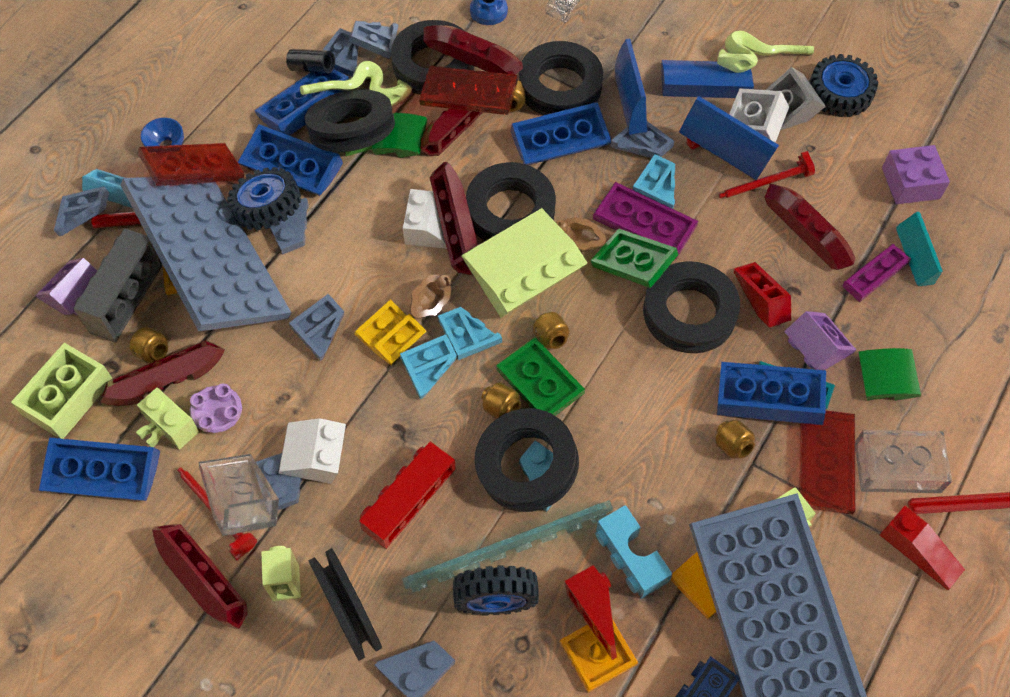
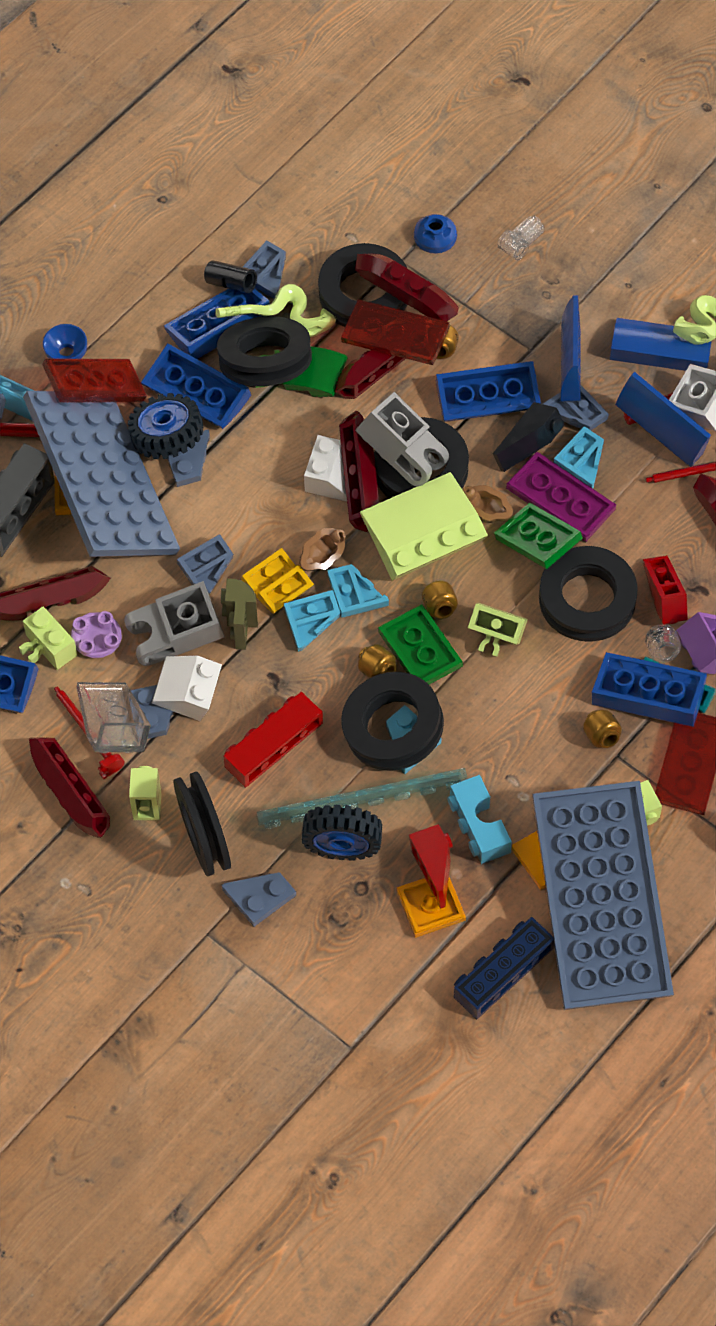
camera: 10 degrees right, 0 degrees up
pearl gold head [129,327,168,363] -> none
sand blue wing [349,21,398,59] -> none
black tyre [519,41,603,115] -> none
none -> light grey brick [124,581,225,666]
none -> olive brick [221,579,258,650]
none -> light grey brick [355,392,449,486]
none -> yellowish green brick [468,603,528,656]
none -> black slope [493,402,564,472]
none -> clear head [645,624,681,663]

